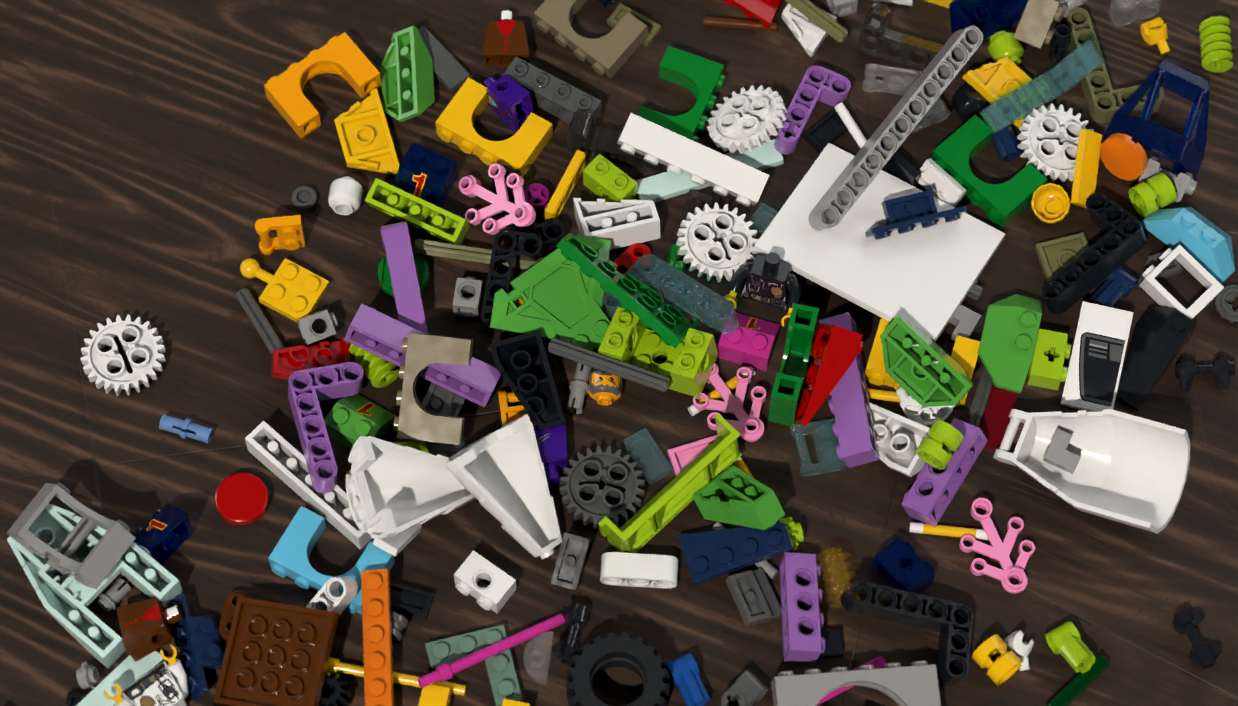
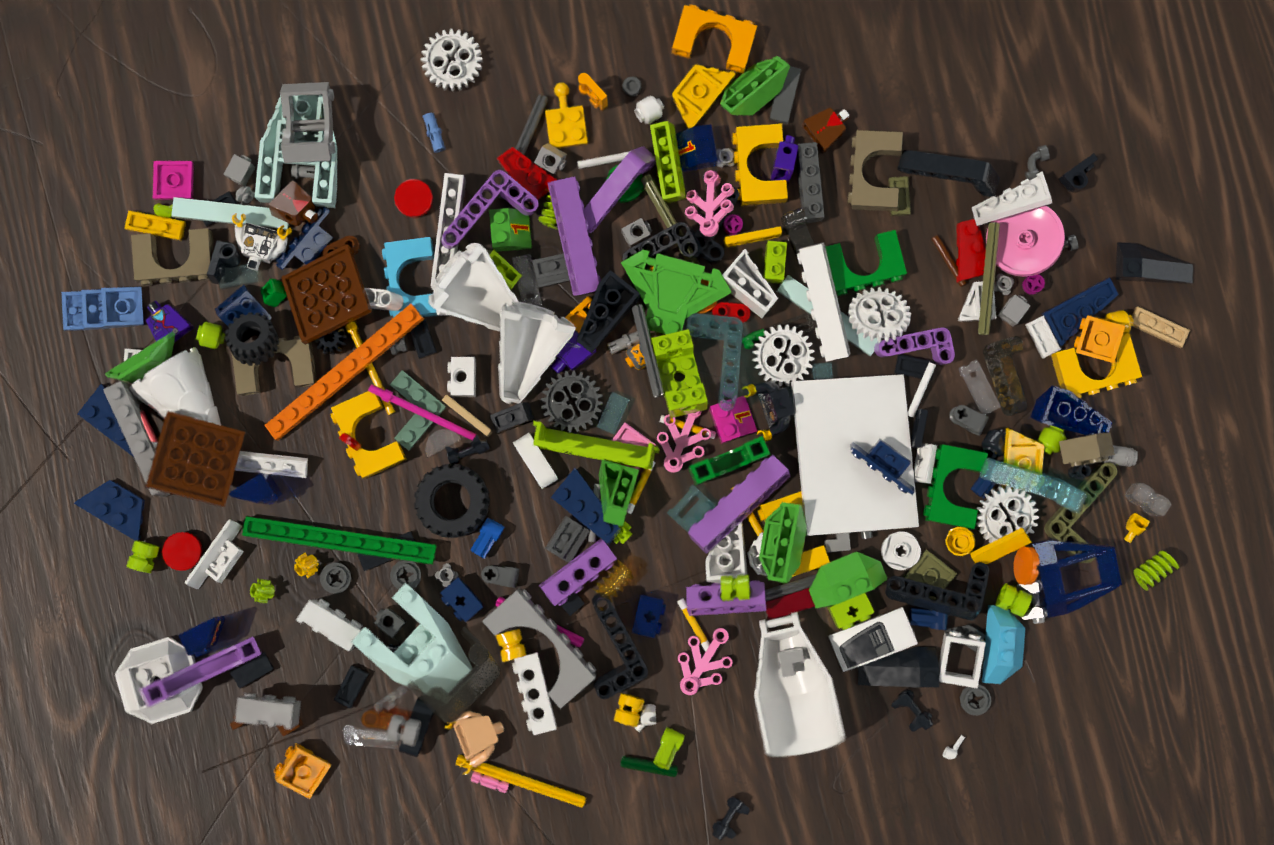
camera: 50 degrees right, 20 degrees up
clear blue slope [133,504,194,565] -> none
dark tan arch [393,332,474,445] -> none
green wing [556,233,701,348] -> none
red wedge [794,323,863,426] -> none
light grey beam [808,26,983,231] -> none
none -> light grey brick [224,154,255,186]
none -> tan tile [442,395,492,437]
none -> white bar [577,151,630,169]
none -> light grey plate [715,148,735,167]
none -> white plate [881,532,921,570]

